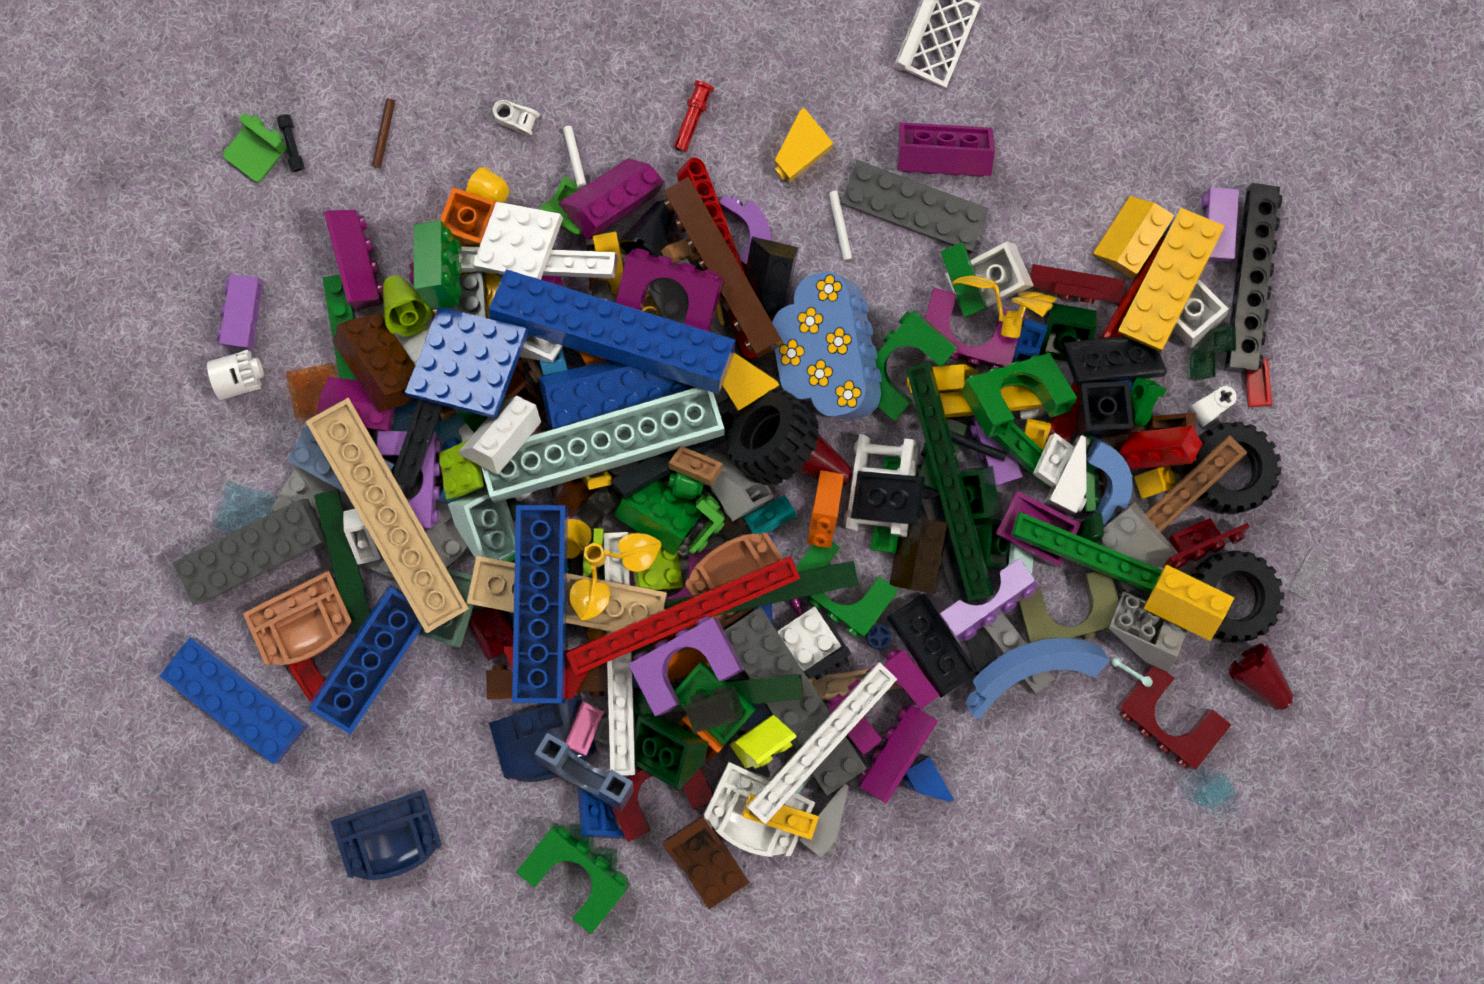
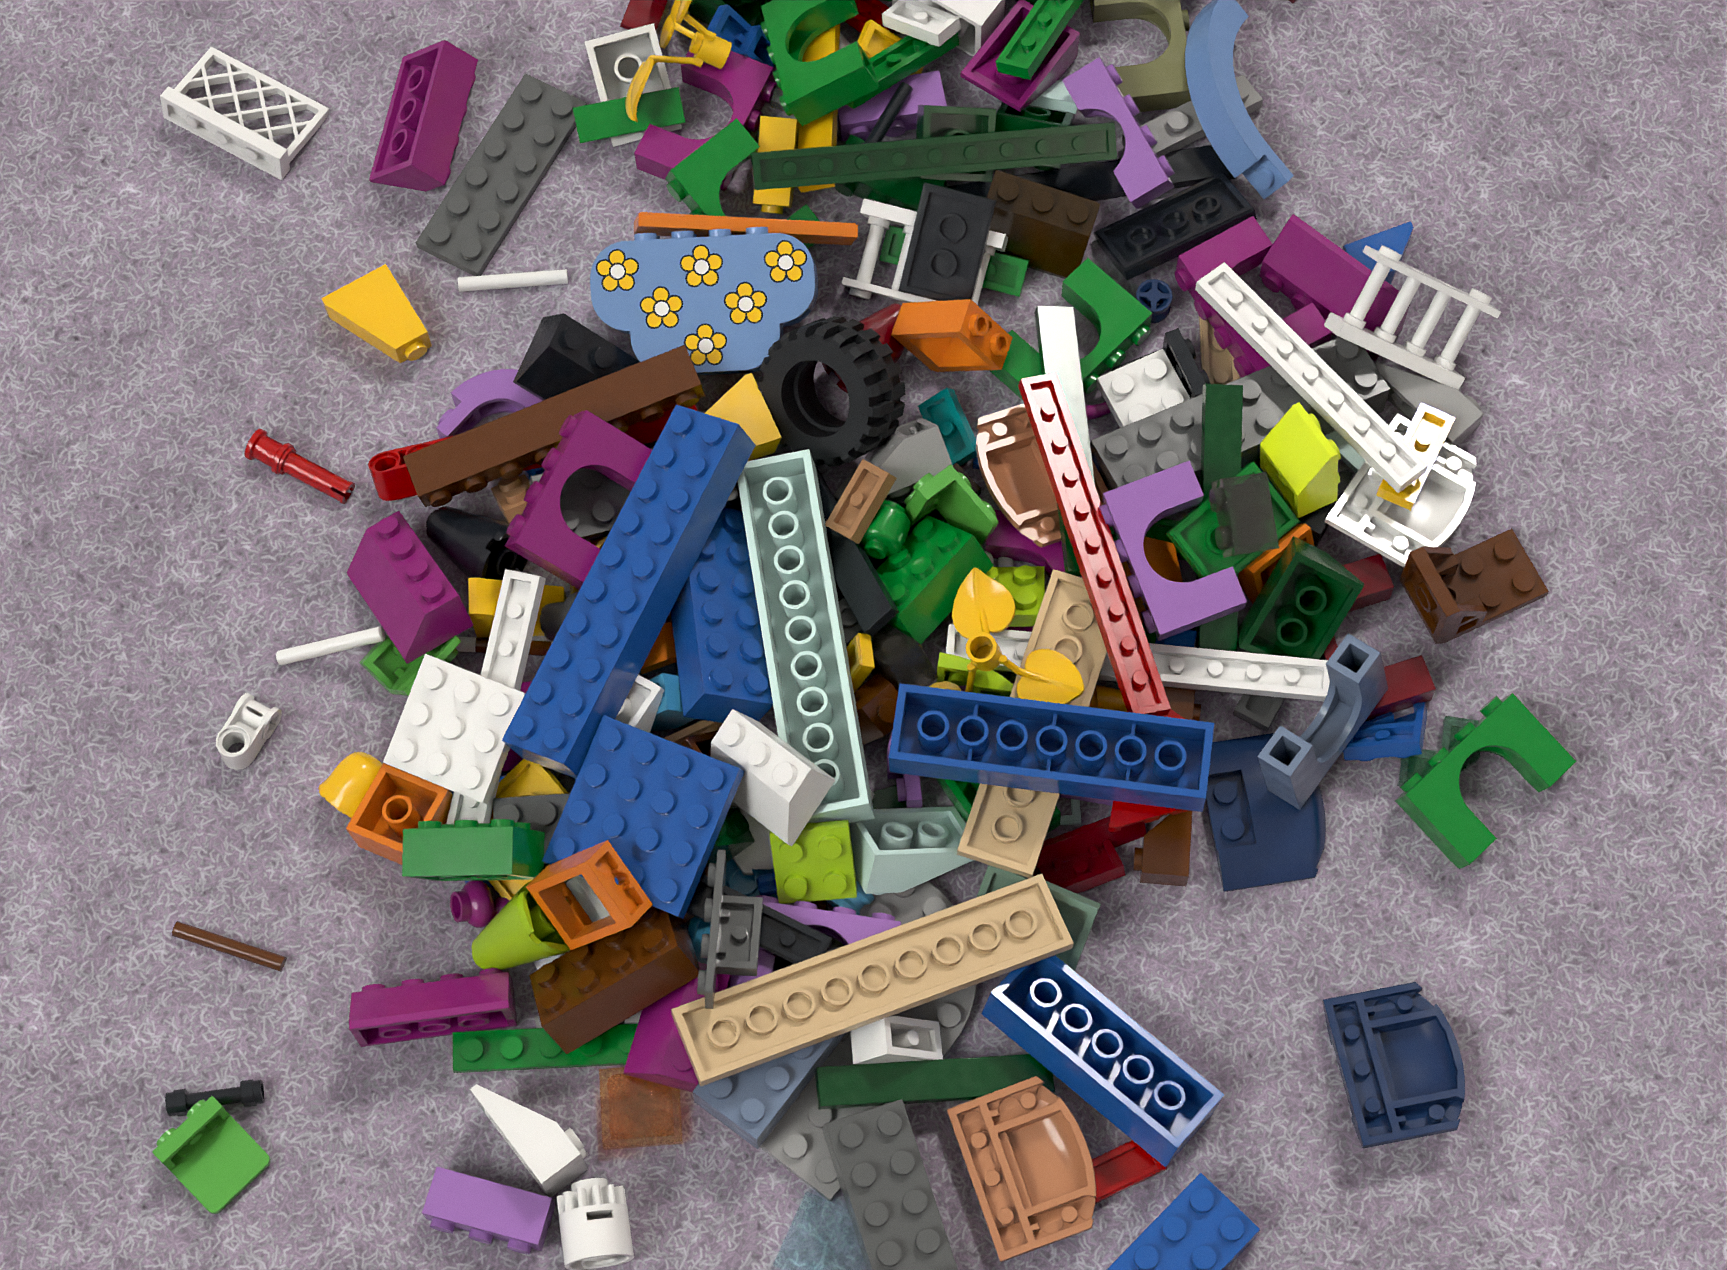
camera: 80 degrees left, 15 degrees down
bright pink tile [565,702,604,756] -> none
none -> white slope [470,1084,588,1197]
none -> orange window [526,840,653,950]
none -> orange tile [634,212,858,245]
none -> dark grey bracket [697,850,763,1009]
none -> white fence [1324,245,1501,390]

